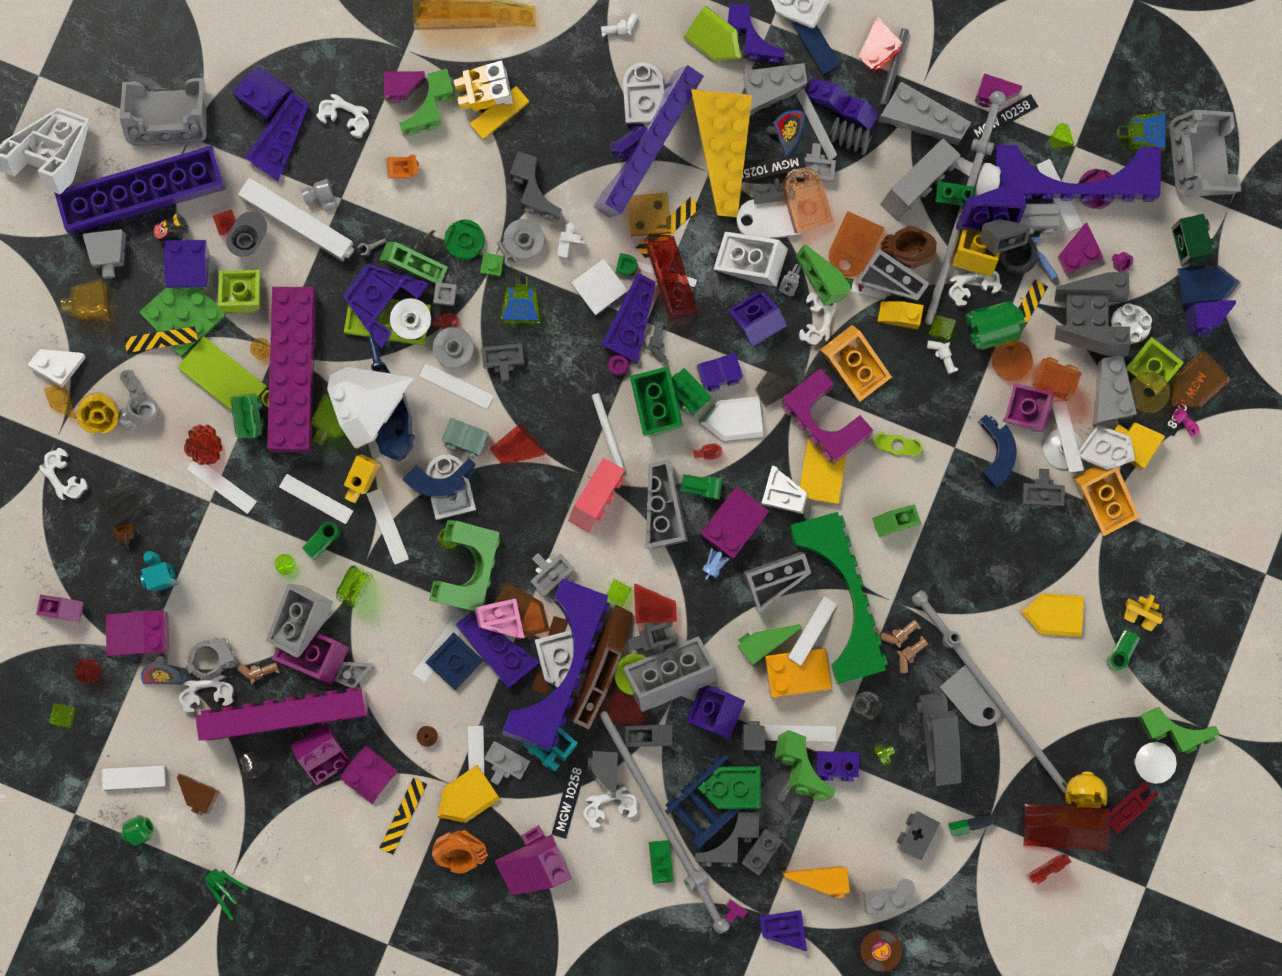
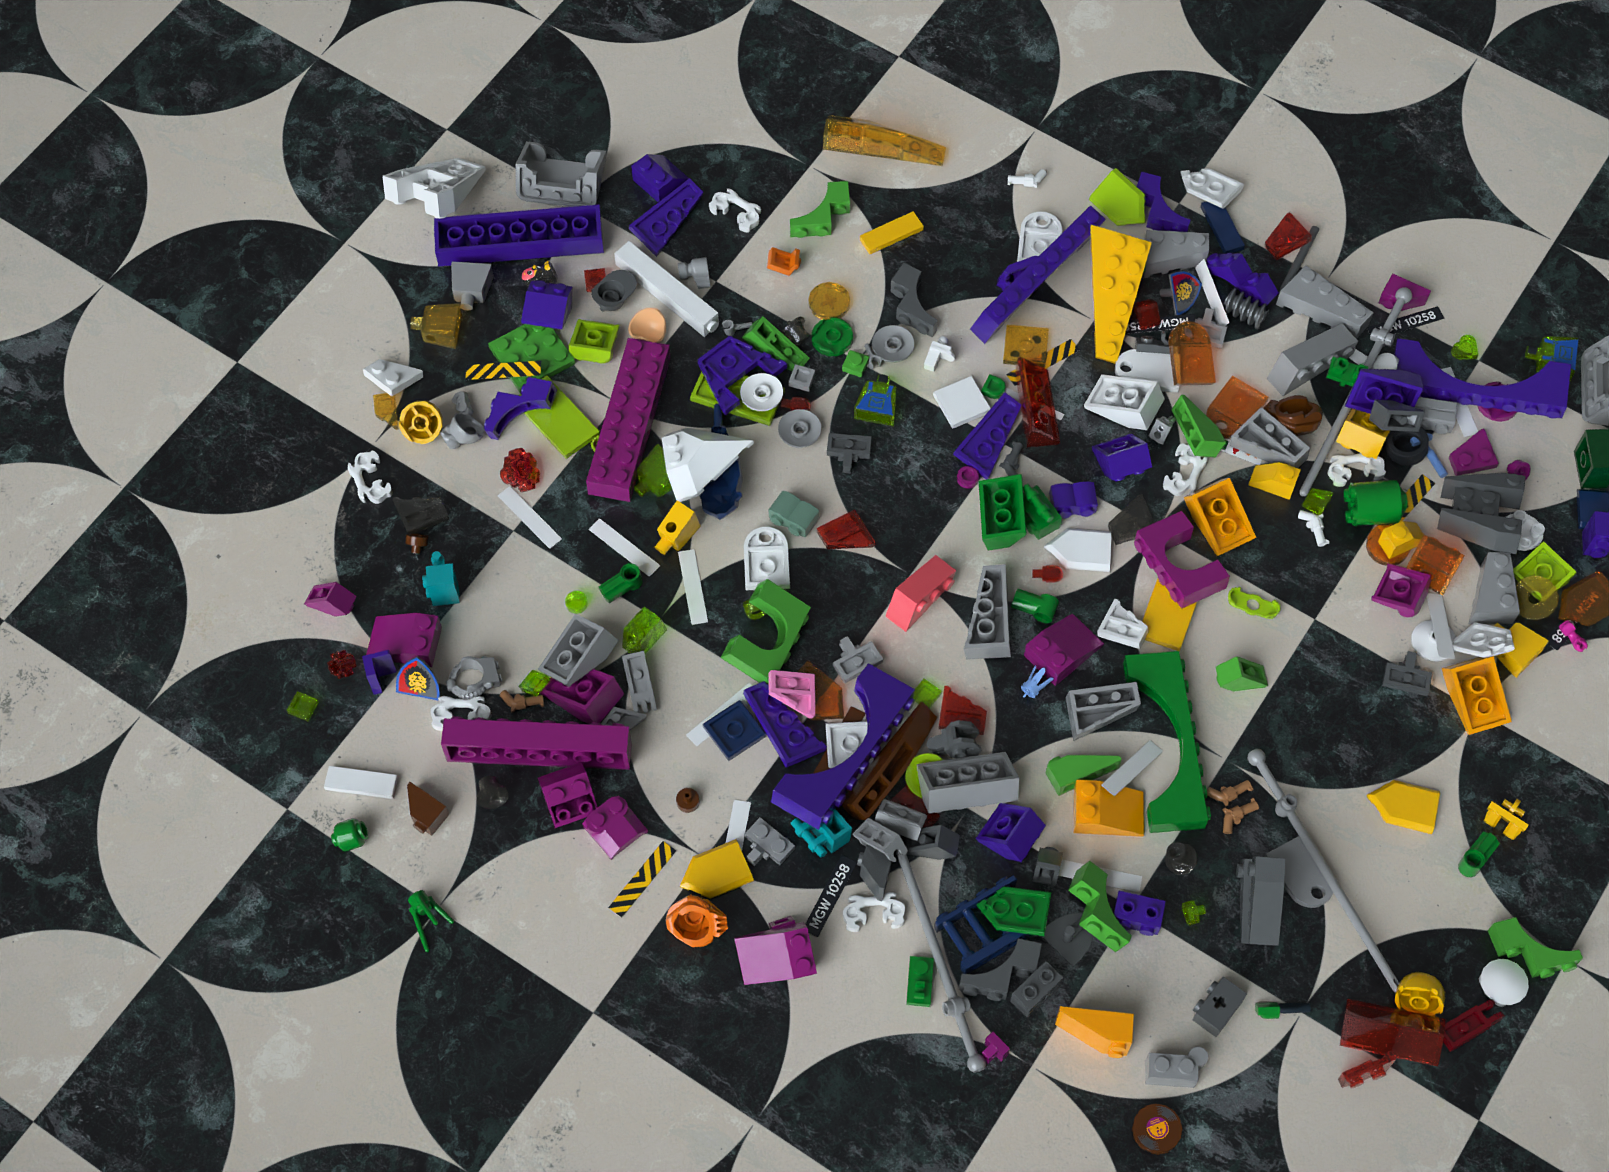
camera: 15 degrees right, 20 degrees down
green brick [230,393,265,439] -> none
clear yellow tile [250,338,270,359] -> none
magenta slope [384,71,426,103] -> none
dark blue arch [402,458,476,499] -> none
white sticker [419,363,493,409] -> none
yellow hips [454,60,513,112] -> none
white piece [592,393,625,469] -> none
dark purple wing [759,910,807,951] -> none
dark blue arch [977,415,1017,489] -> none
none -> dark purple panel [362,650,397,695]
none -> dark purple arch [484,377,557,440]
none -> clear neon green tile [518,670,550,697]
none -> light grey hinge [622,651,657,713]
none -> light nougat helmet [628,308,666,343]
none -> clear yellow tile [808,282,850,320]
none -> light grey hinge [853,818,908,862]
none -> light grey slope [875,799,927,841]
none -> clear red slope [1132,298,1161,330]
none -> yellow slope [1378,521,1428,559]

